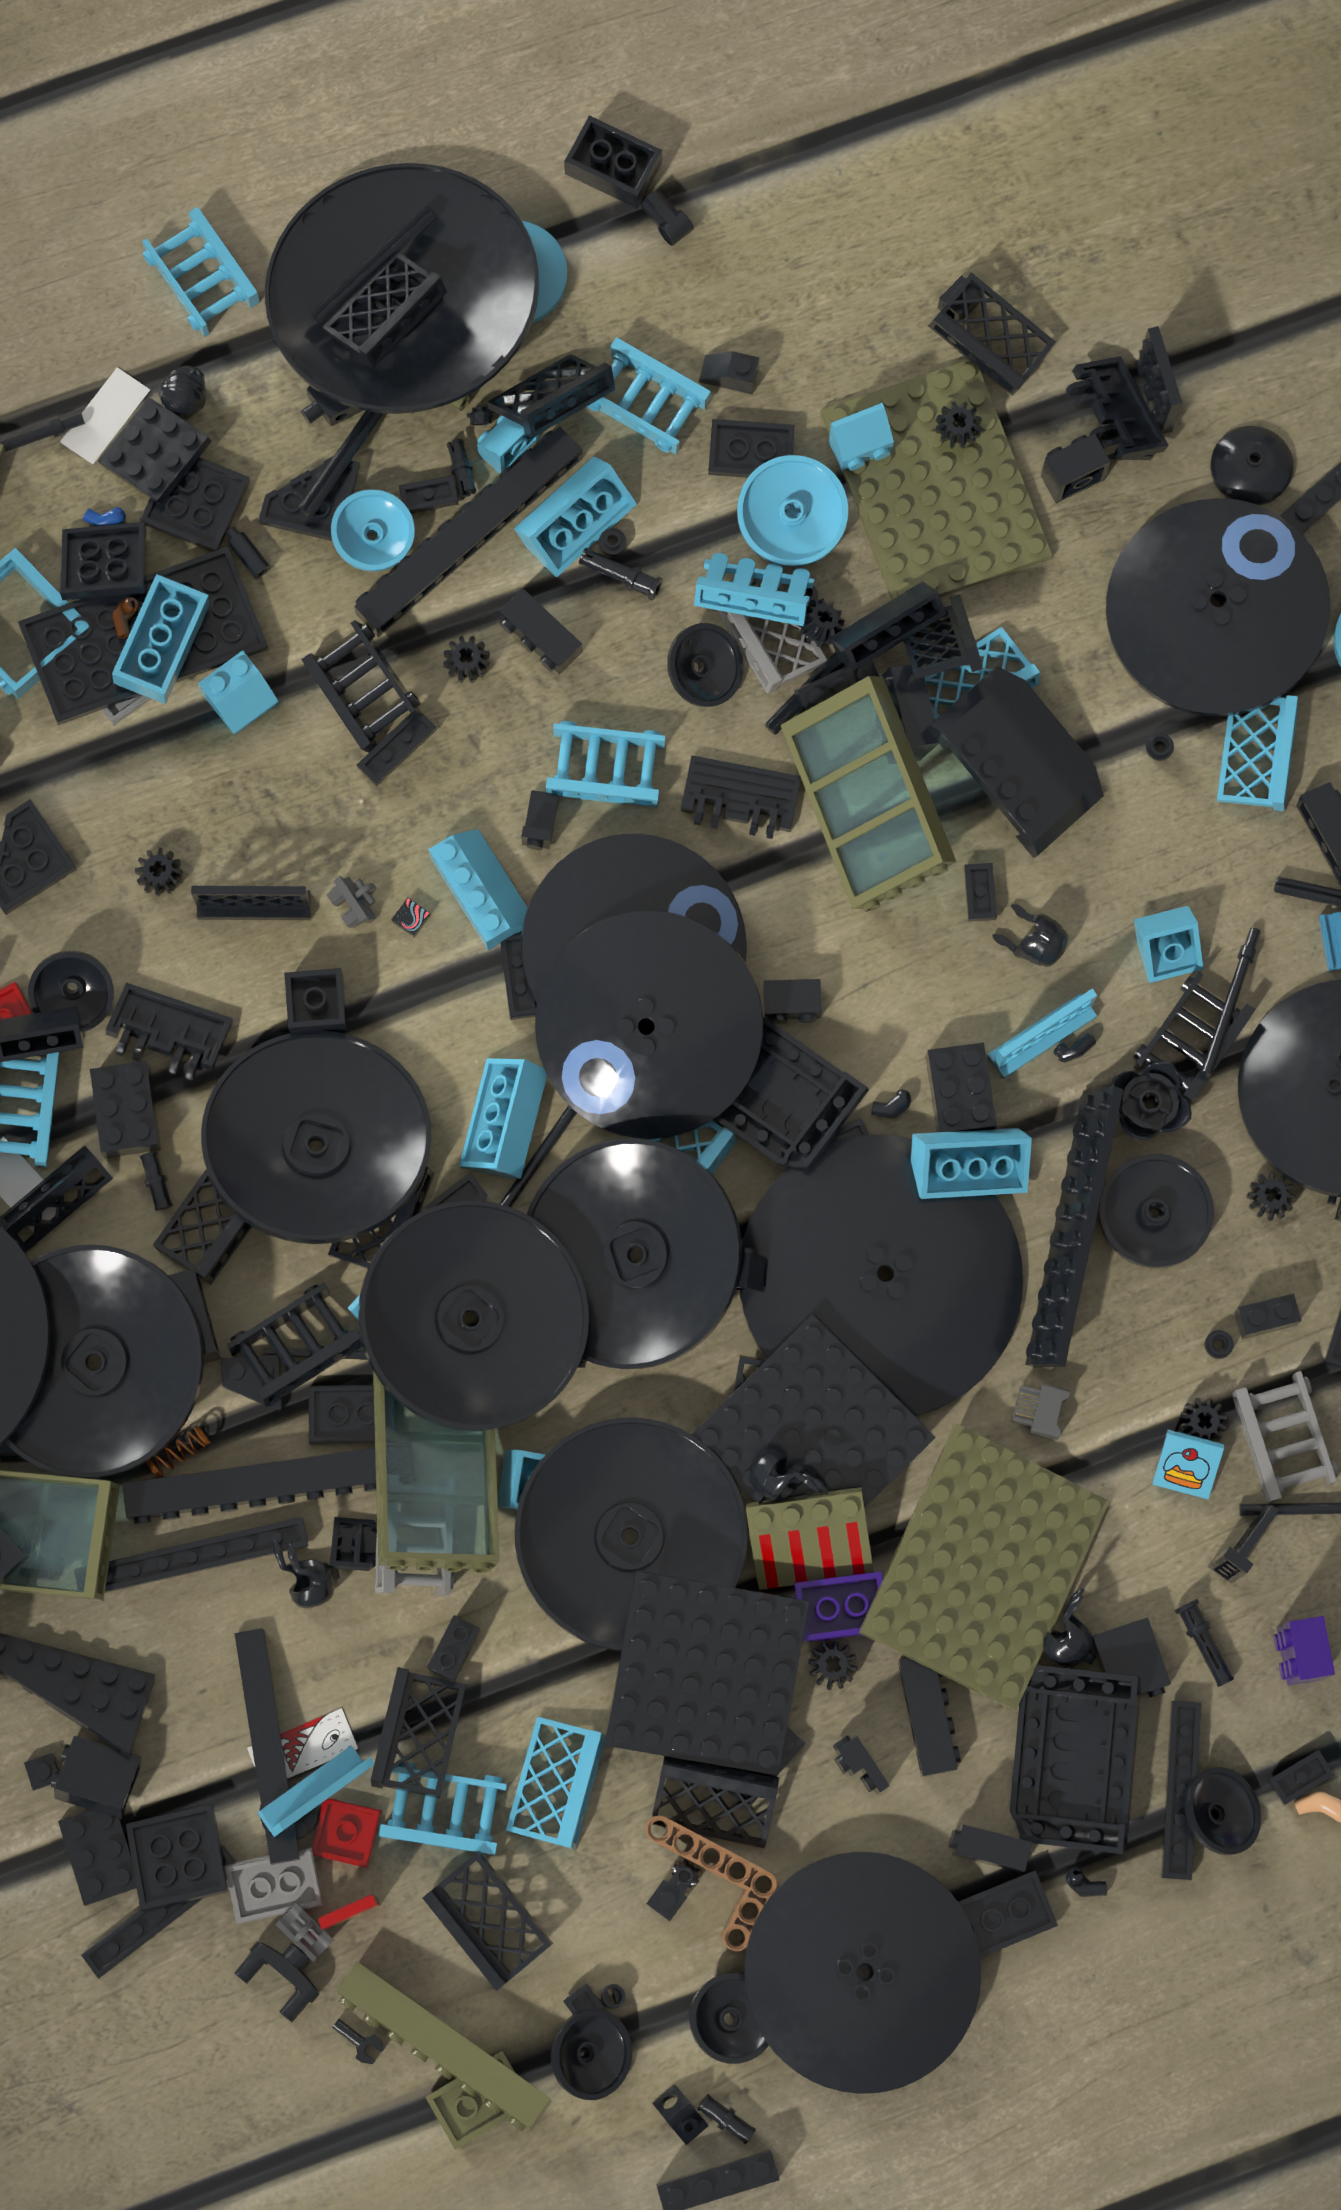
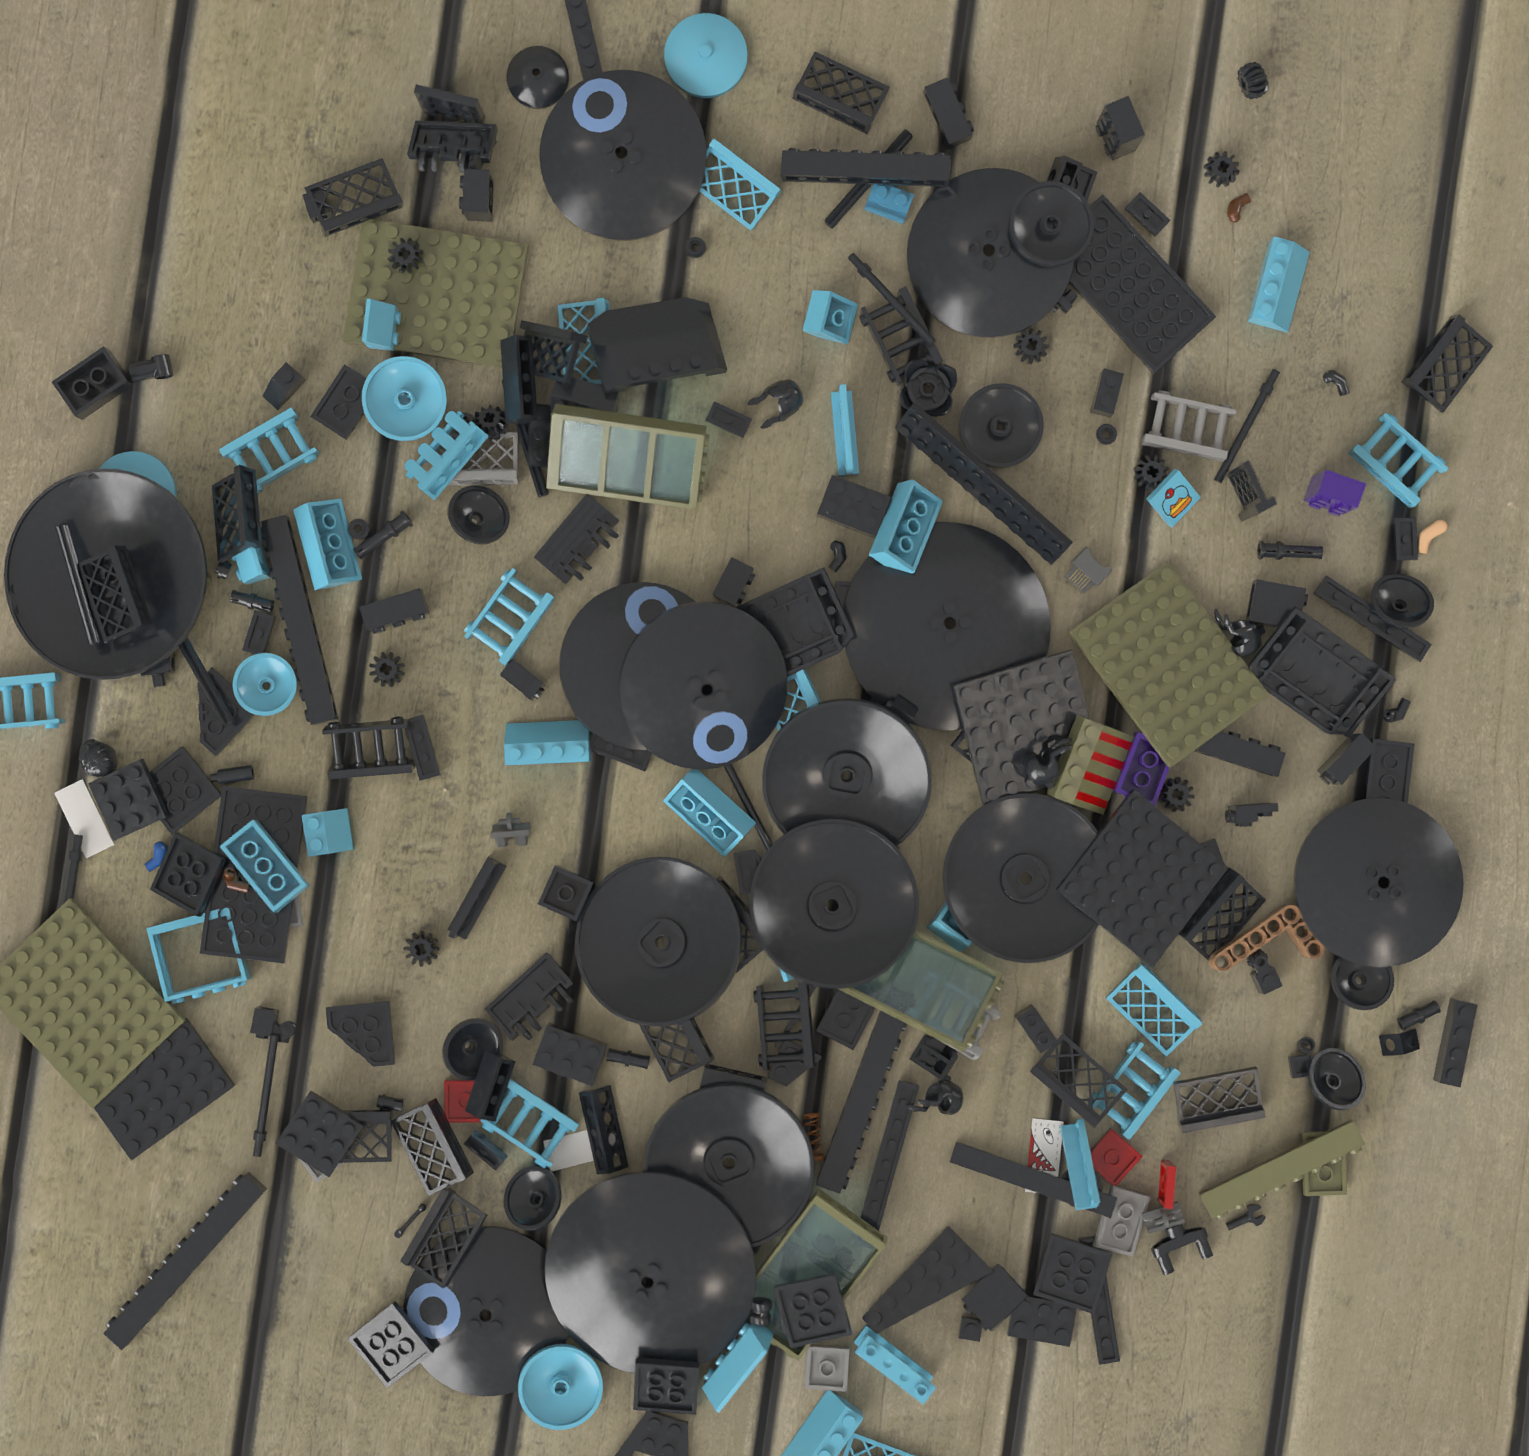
camera: 60 degrees left, 10 degrees up
tile [391,897,431,938] -> none
black arm [1053,1033,1096,1063] -> none

